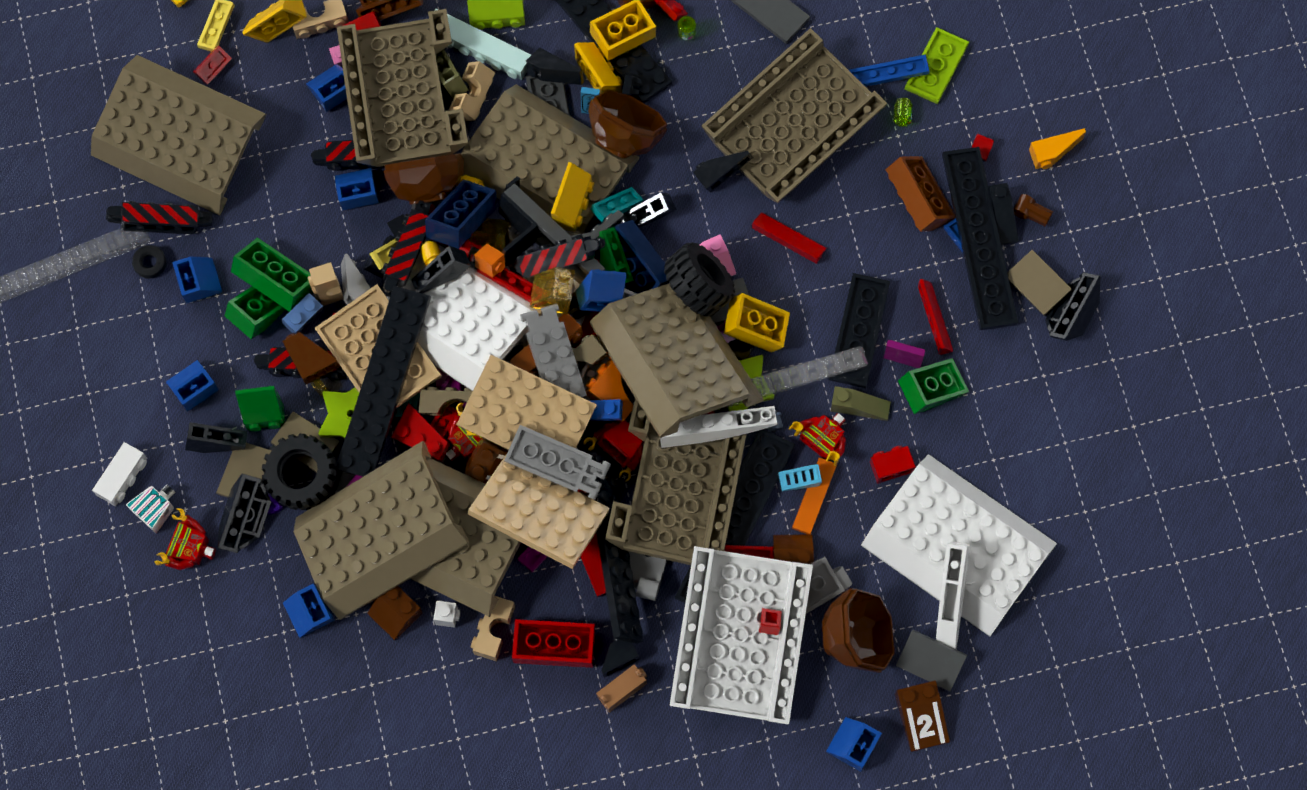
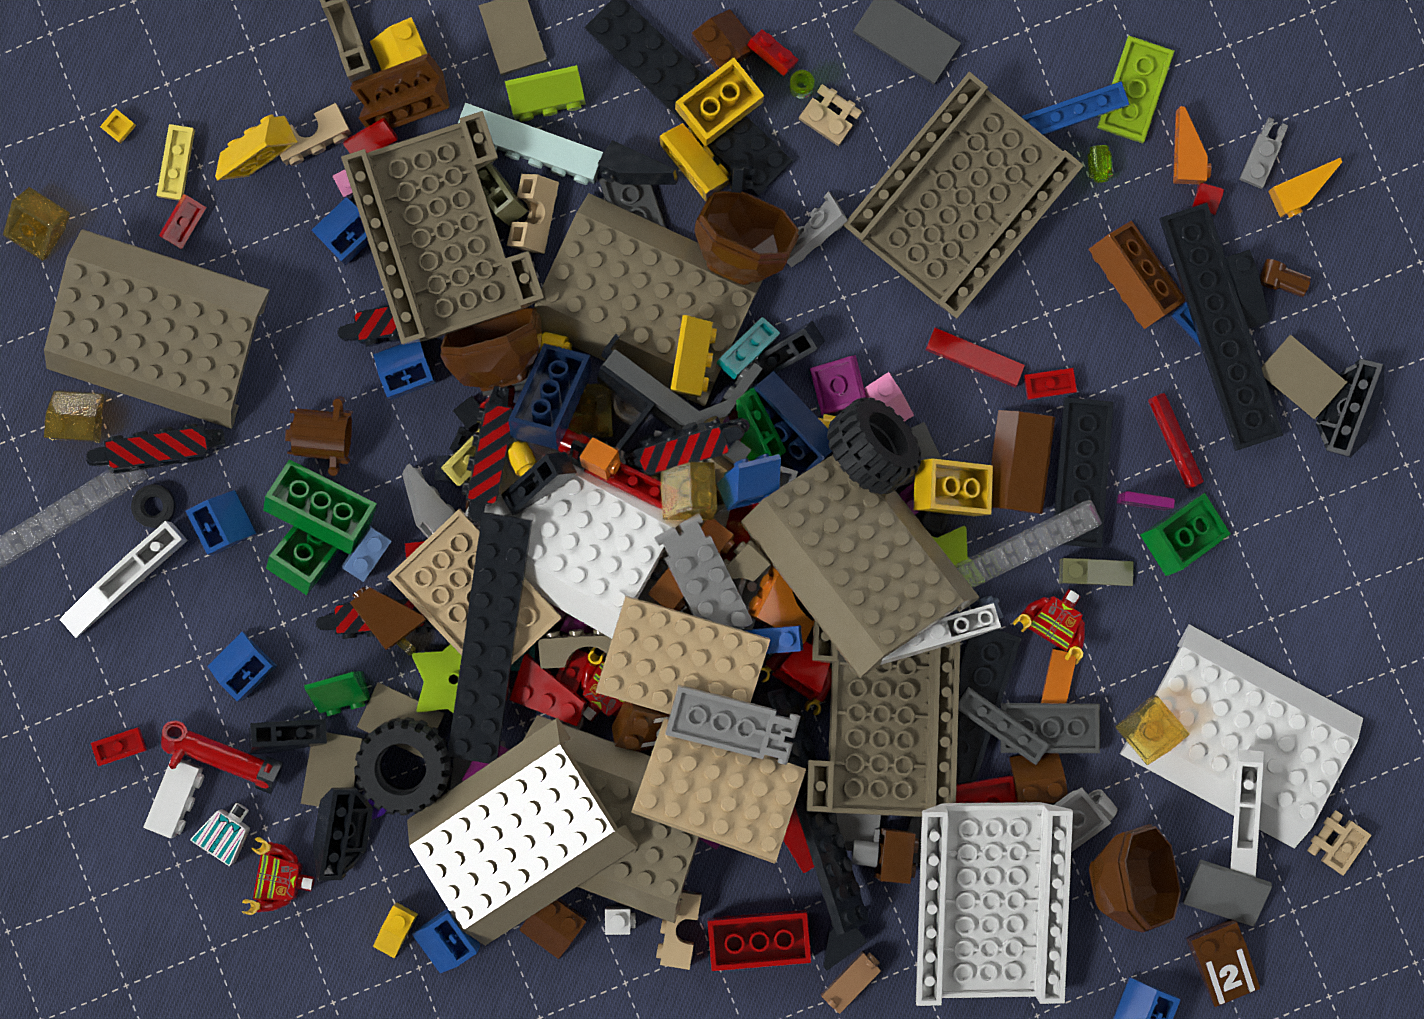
camera: 10 degrees left, 15 degrees up
tan arch [308,262,344,306] -> none
dark azure tile [581,87,600,114] -> none
black slope [693,151,754,193] -> none
red slope [759,608,782,635] -> none
medium azure slope [778,464,822,492] -> none
red brick [870,445,915,484] -> none
none -> clear yellow slope [3,187,70,261]
none -> clear yellow slope [44,391,104,443]
none -> white slope [60,521,188,638]
none -> red plate [91,727,147,766]
none -> red piece [161,721,283,794]
none -> reddish brown container [285,396,354,476]
none -> yellow slope [373,903,418,958]
none -> light grey wing [787,191,848,267]
none -> tan plate [799,84,862,147]
none -> magenta tile [810,355,866,416]
none -> reddish brown slope [874,827,919,884]
none -> dark grey tile [958,687,1050,765]
none -> reddish brown slope [991,410,1055,514]
none -> dark grey tile [1000,703,1100,753]
none -> red plate [1024,368,1077,400]
none -> clear yellow slope [1115,695,1190,765]
none -> orange slope [1173,106,1211,185]
none -> light grey hinge [1239,117,1288,189]
none -> tan plate [1307,810,1371,876]

